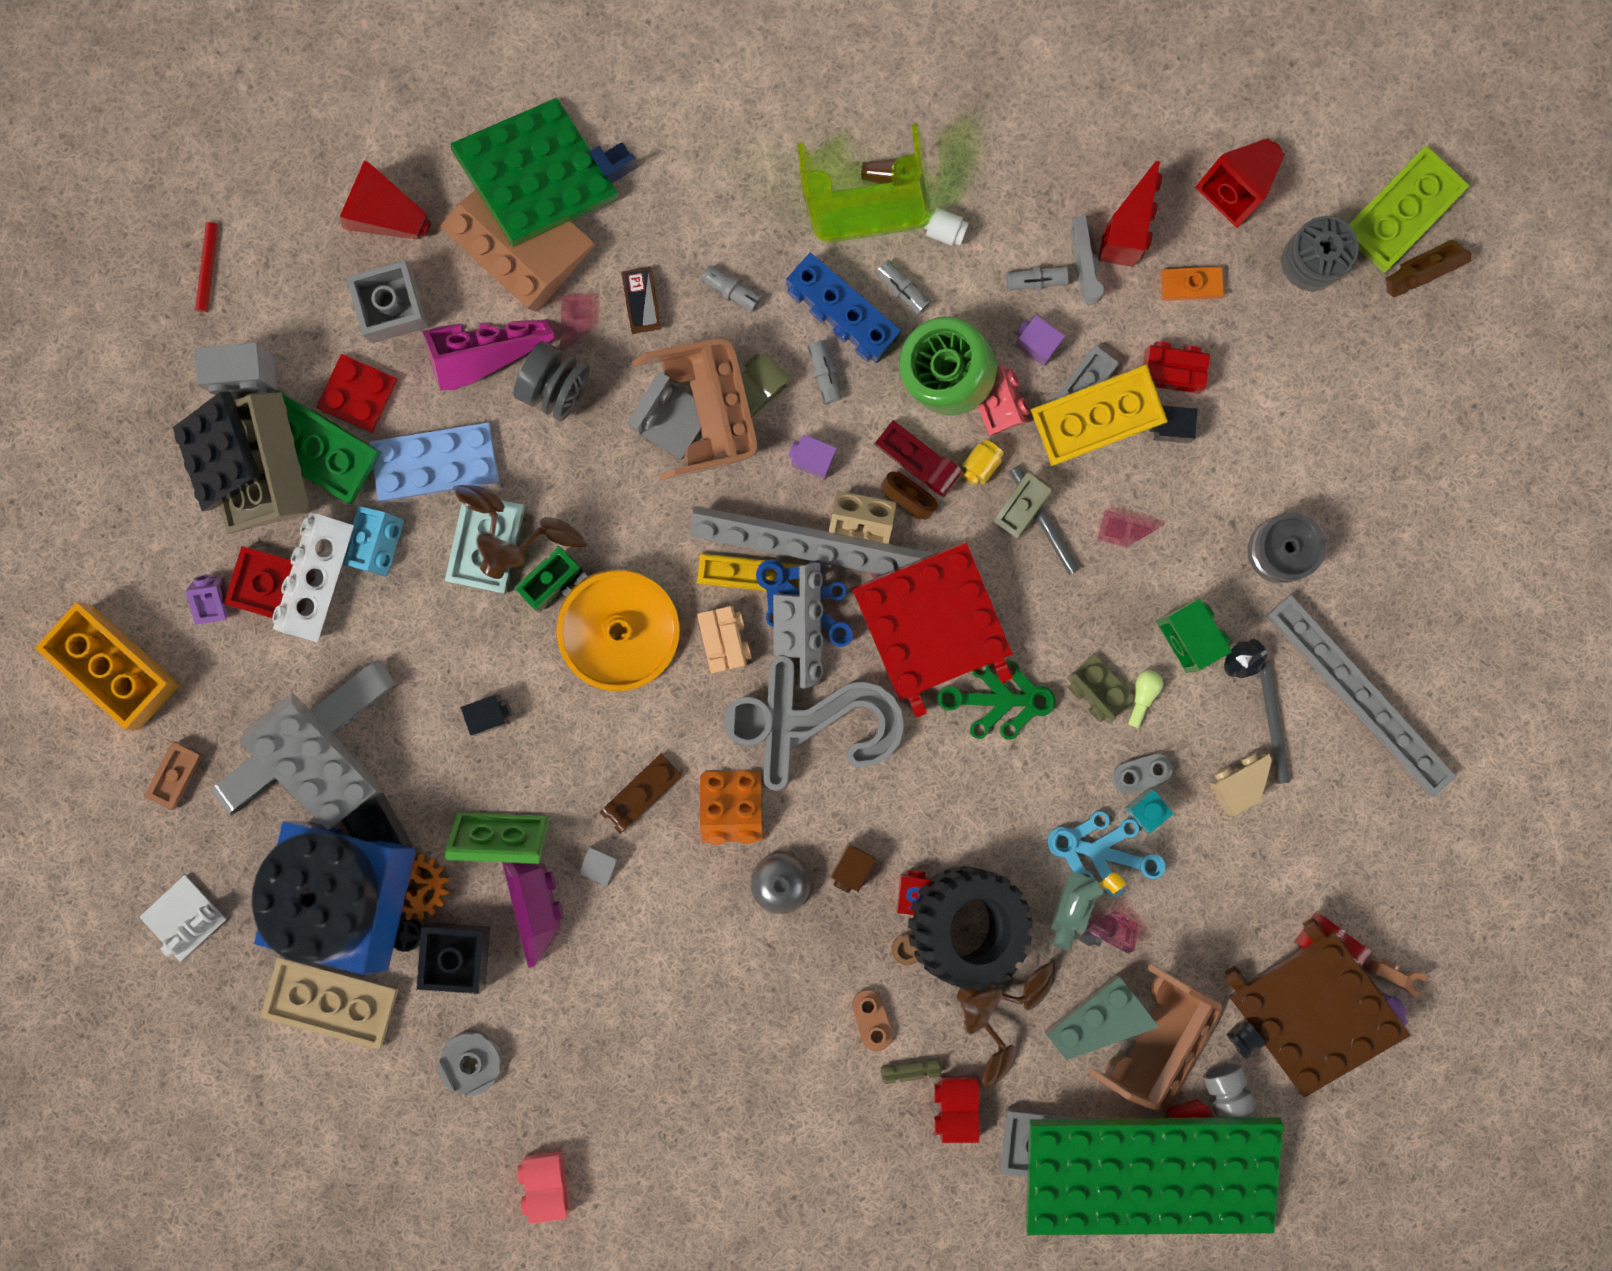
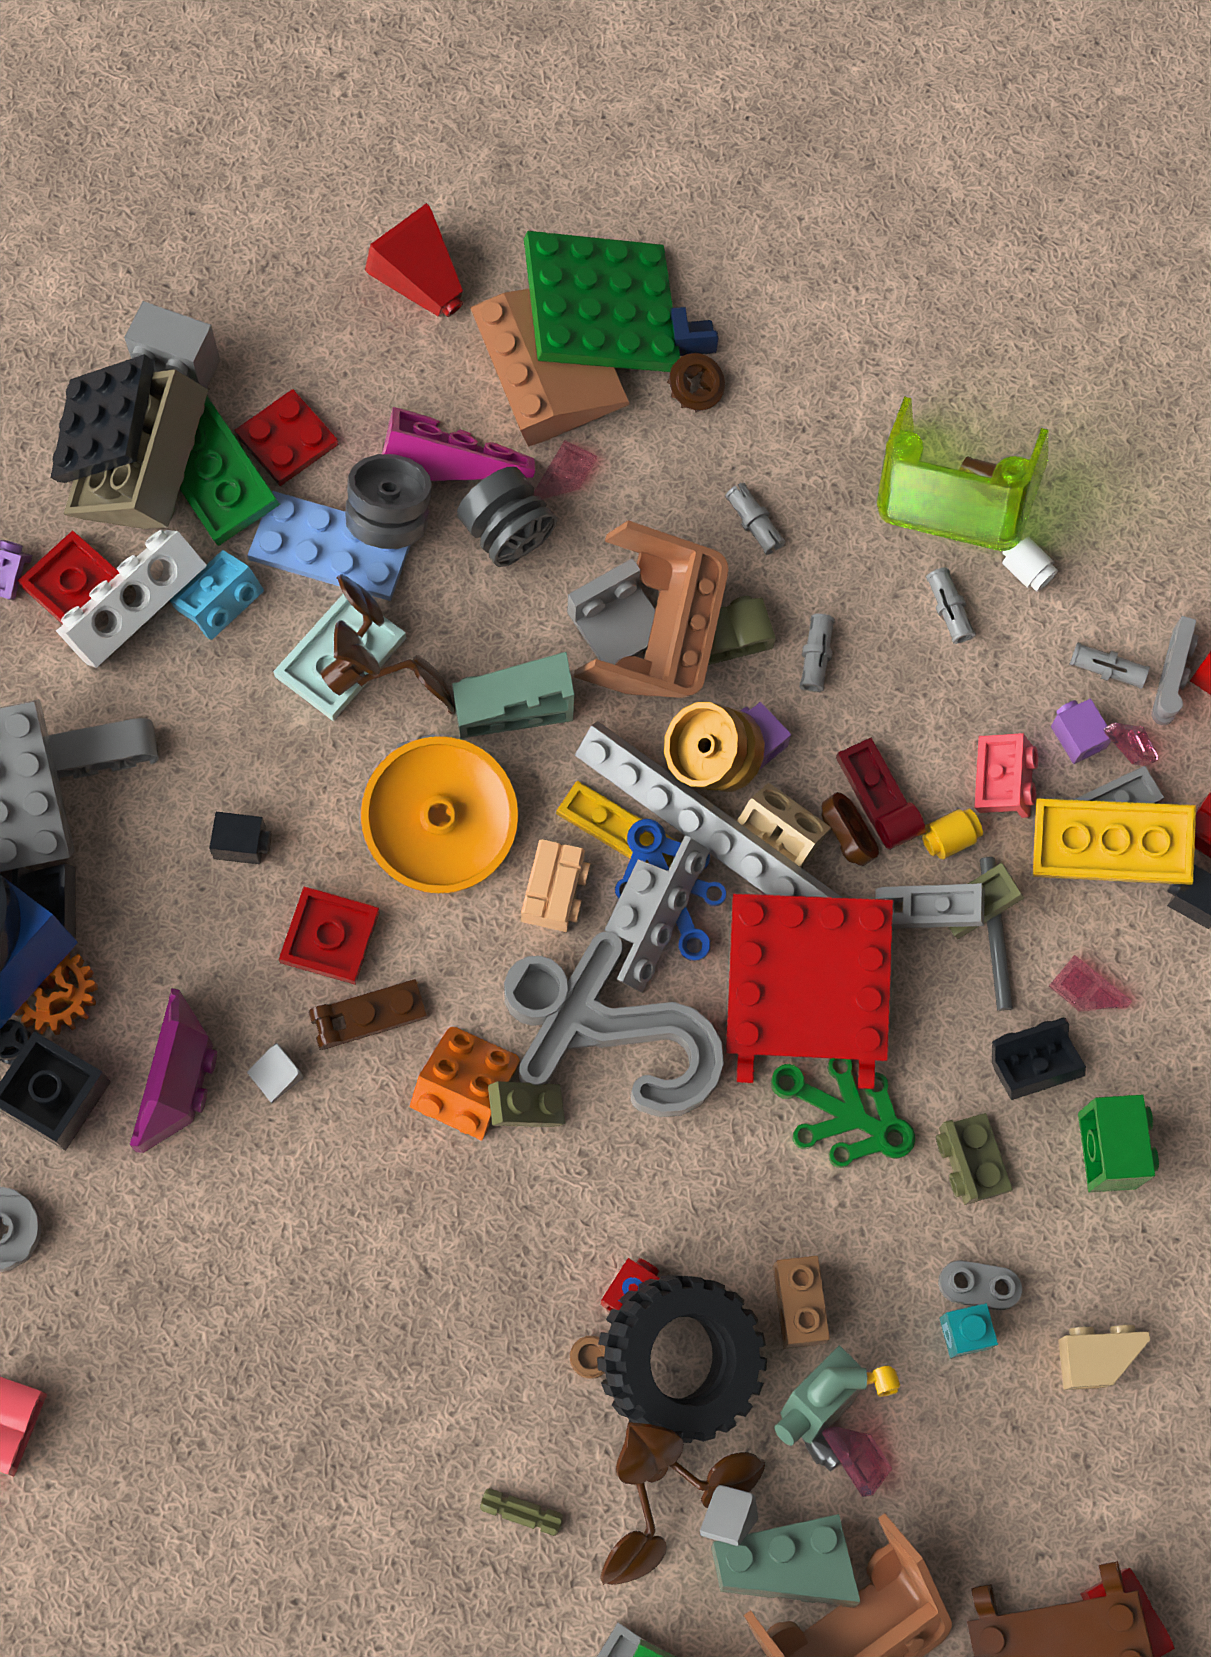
camera: 25 degrees right, 15 degrees down
red bar [195,222,218,313] -> none
light grey brick [346,260,429,344] -> none
bright green tile [445,812,549,864] -> none
green brick [514,546,584,612] -> none
slope [621,267,661,334] -> none
flat silver cylinder [750,852,811,914] -> none
blue brick [786,252,901,363] -> none
reddish brown brick [831,843,876,893] -> none
nougat plate [852,989,892,1051] -> none
bright green wheel [899,316,997,416] -> none
red brick [934,1076,980,1143] -> none
medium azure plant [1047,811,1166,897] -> none
yellowish green piece [1128,670,1163,728] -> none
black rock [1224,639,1268,678] -> none
dark grey bar [1260,662,1290,784] -> none
none -> red plate [279,886,380,985]
none -> flat silver wheel [345,454,432,549]
none -> sand green wedge [452,652,574,739]
none -> olive plate [488,1081,565,1127]
none -> pearl gold wheel [664,702,765,792]
none -> reddish brown gear [667,353,725,413]
none -> light grey slope [700,1485,758,1546]
none -> medium nougat brick [772,1256,830,1349]
none -> light grey plate [875,883,985,931]
none -> black bracket [992,1017,1086,1100]
none -> clear pink tile [1103,722,1158,766]

